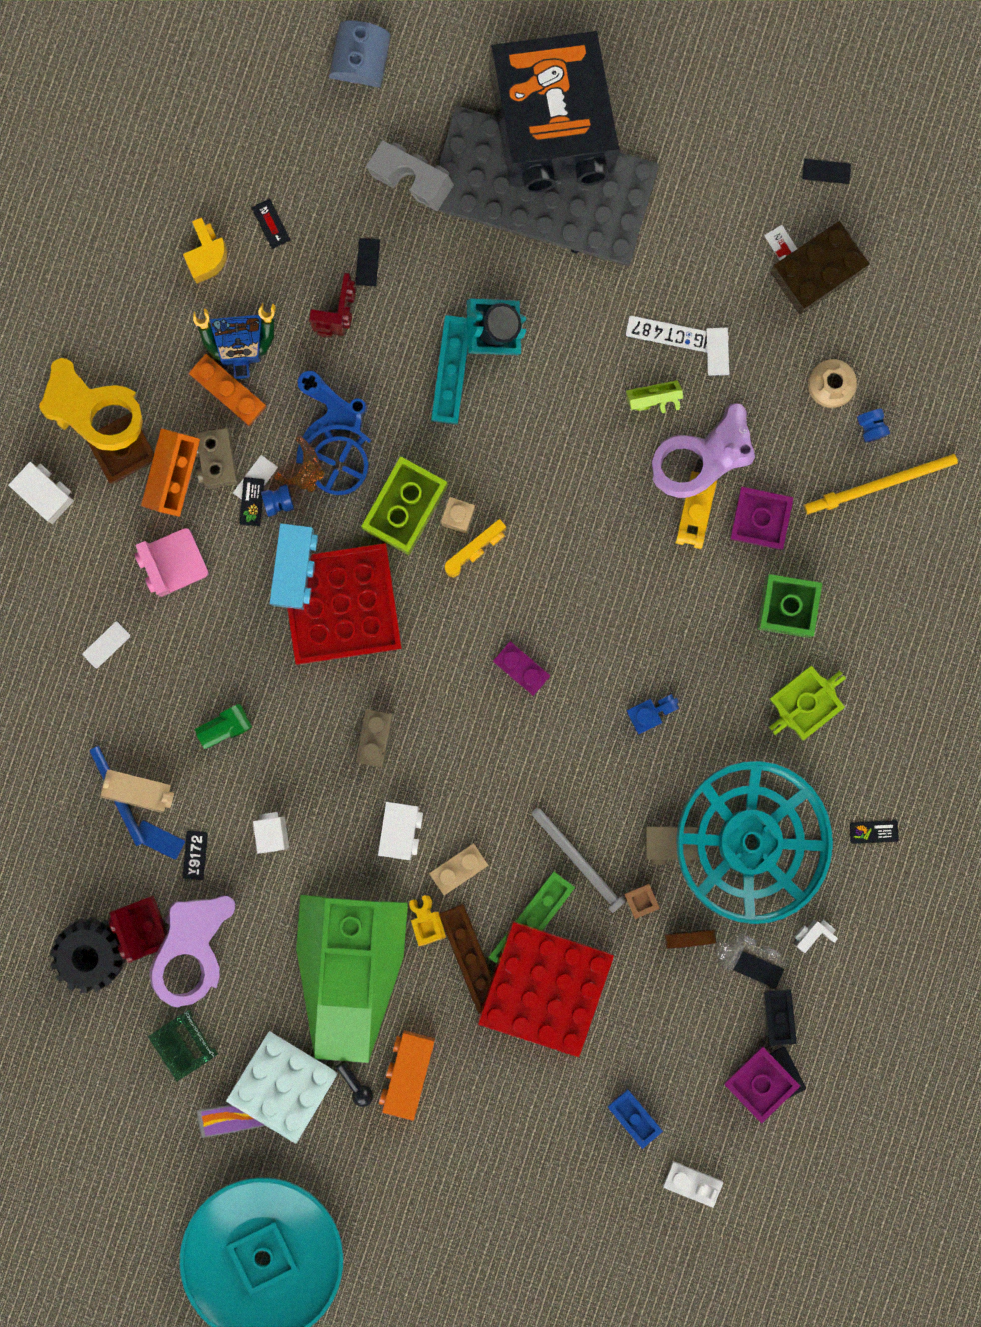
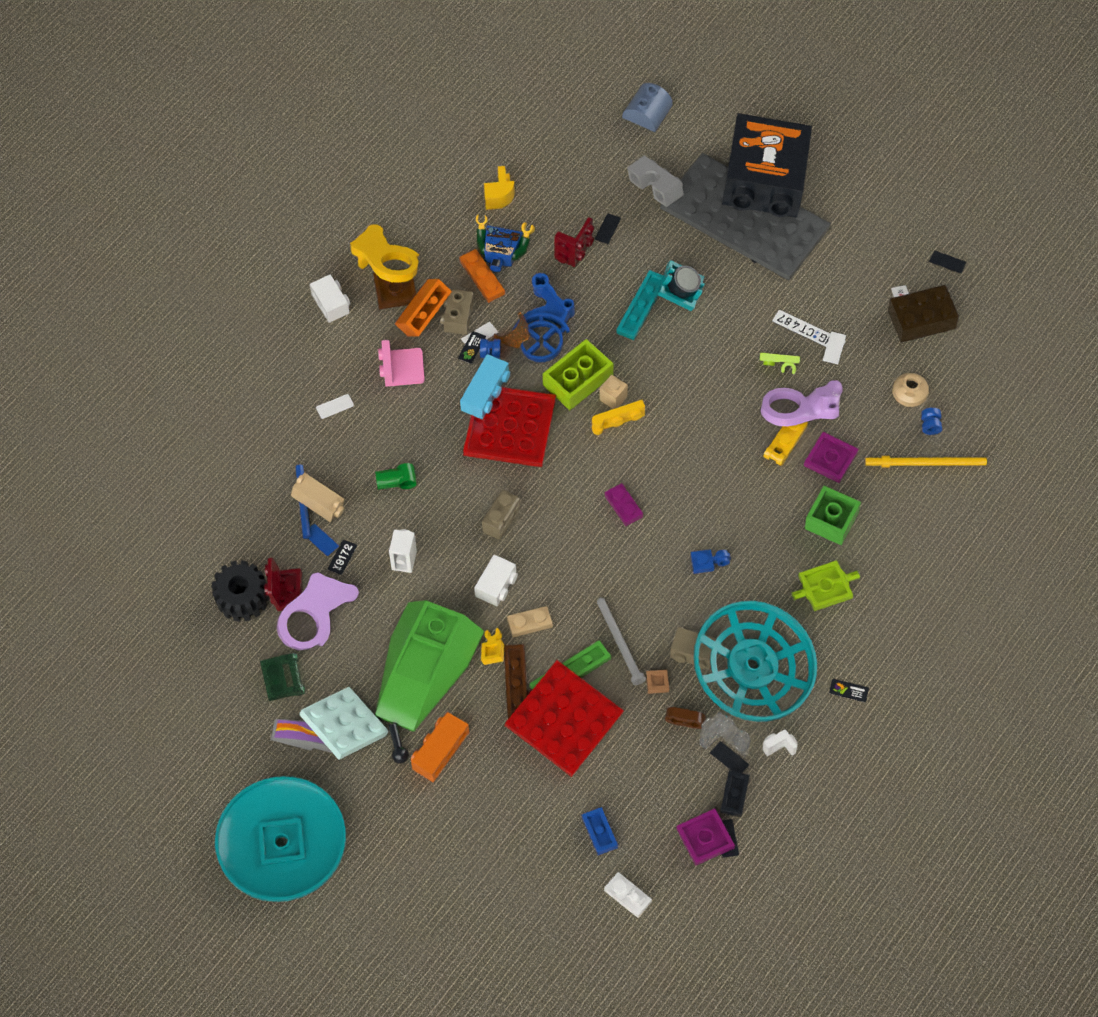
camera: 20 degrees right, 25 degrees down
black sticker [251,198,290,249] -> none

